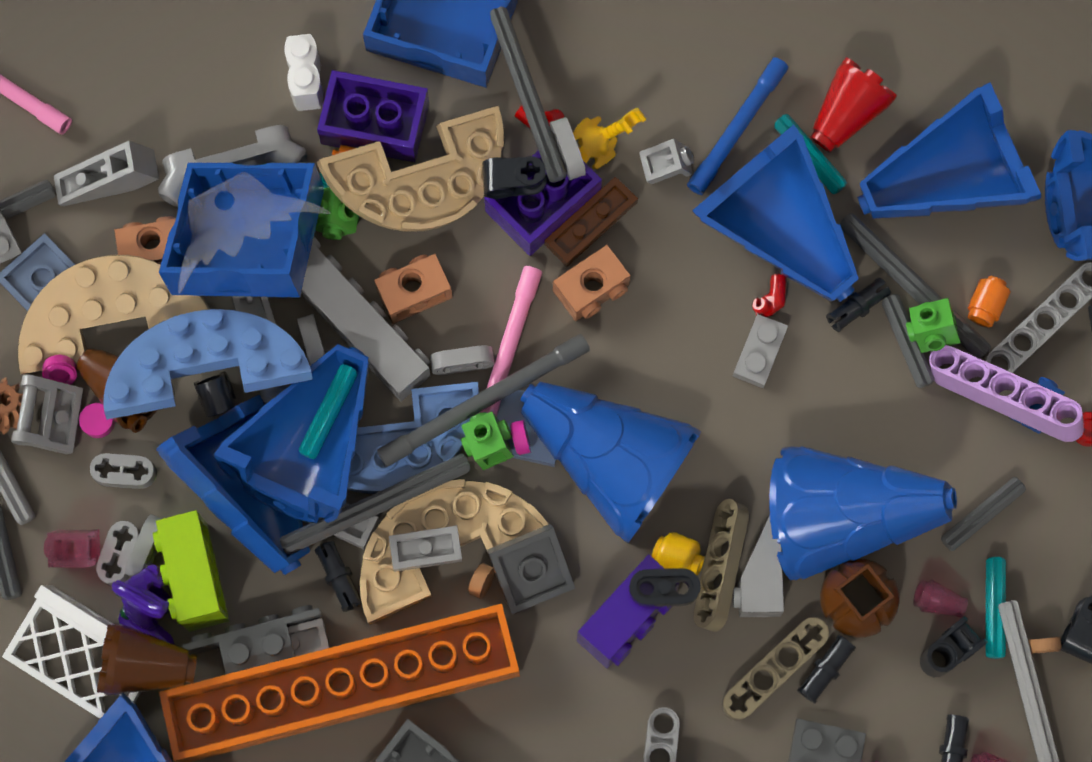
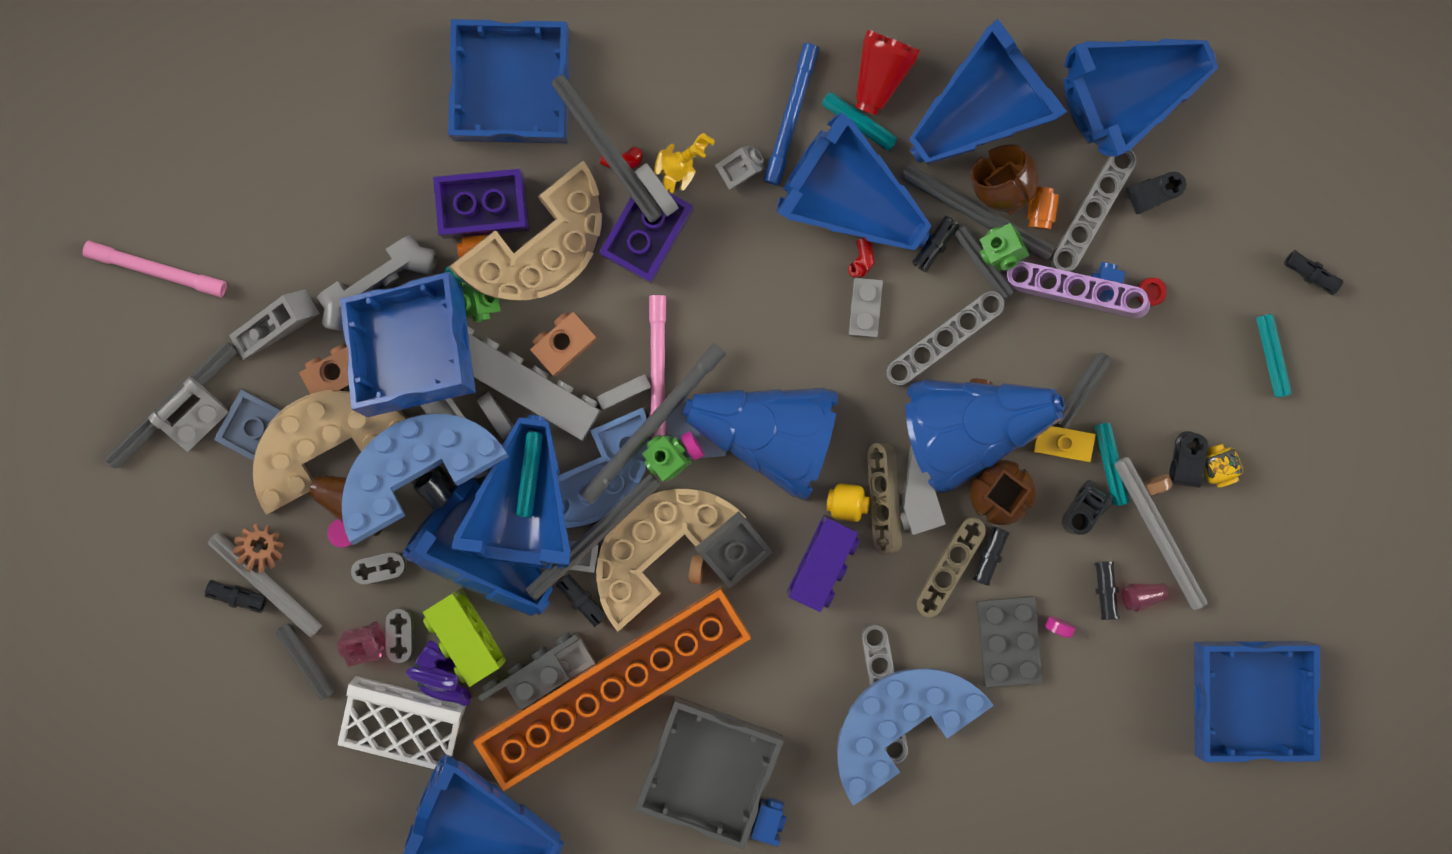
camera: 15 degrees left, 15 degrees up
light grey plate [11,375,83,454] -> none
dark pink tile [42,355,77,385] -> none
reddish brown cone [97,623,197,695] -> none
light grey beam [125,514,162,577] -> none
clear piece [178,172,330,294] -> none
white brick [284,34,324,111] -> none
light grey plate [389,525,463,572] -> none
black piece [482,156,547,199] -> none
reddish brown plate [544,176,638,267] -> none
nougat brick [553,245,630,322] -> none
black plate [629,568,701,607] -> none
clear pink cone [913,579,968,618] -> none
none -> light grey beam [886,291,1004,386]
none -> reddish brown piece [971,144,1039,216]
none -> yellow plate [1032,426,1096,462]

